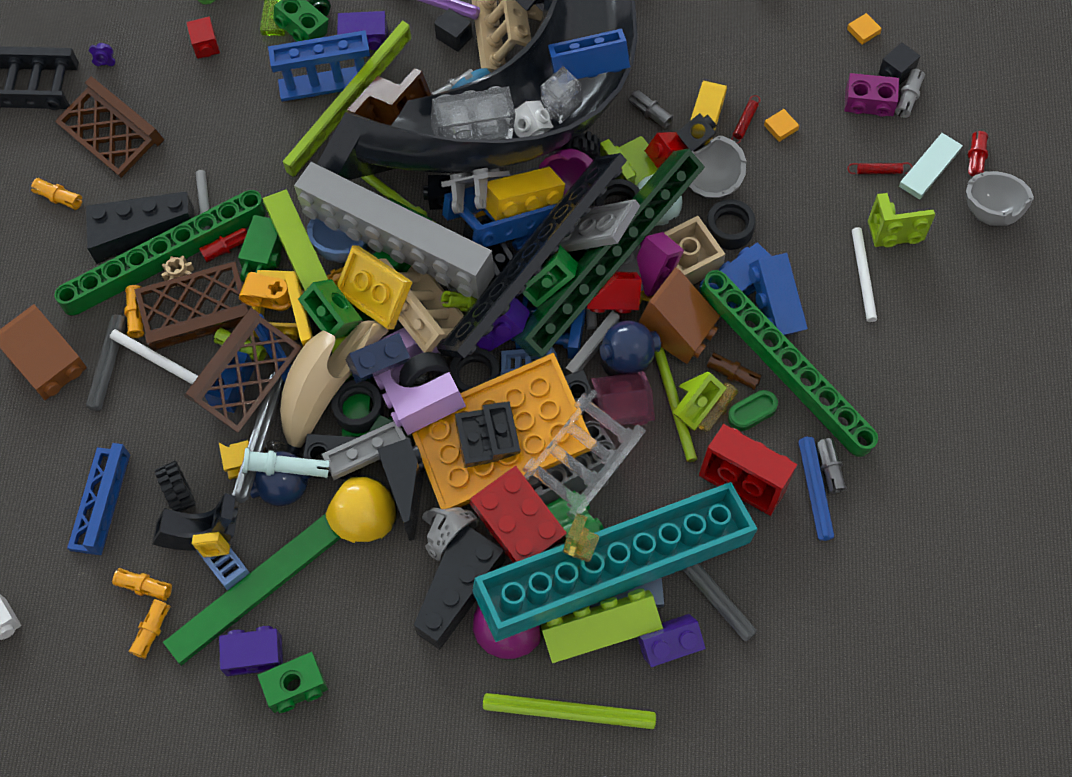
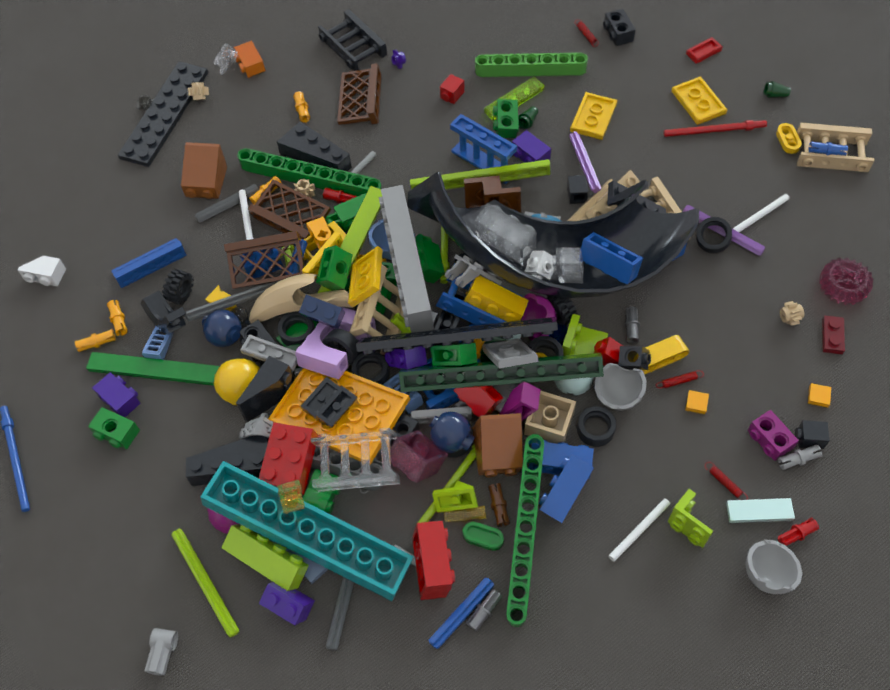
camera: 50 degrees right, 5 degrees down
yellow tile [192,532,230,558] -> none
light aqua pin [242,448,329,478] -> none

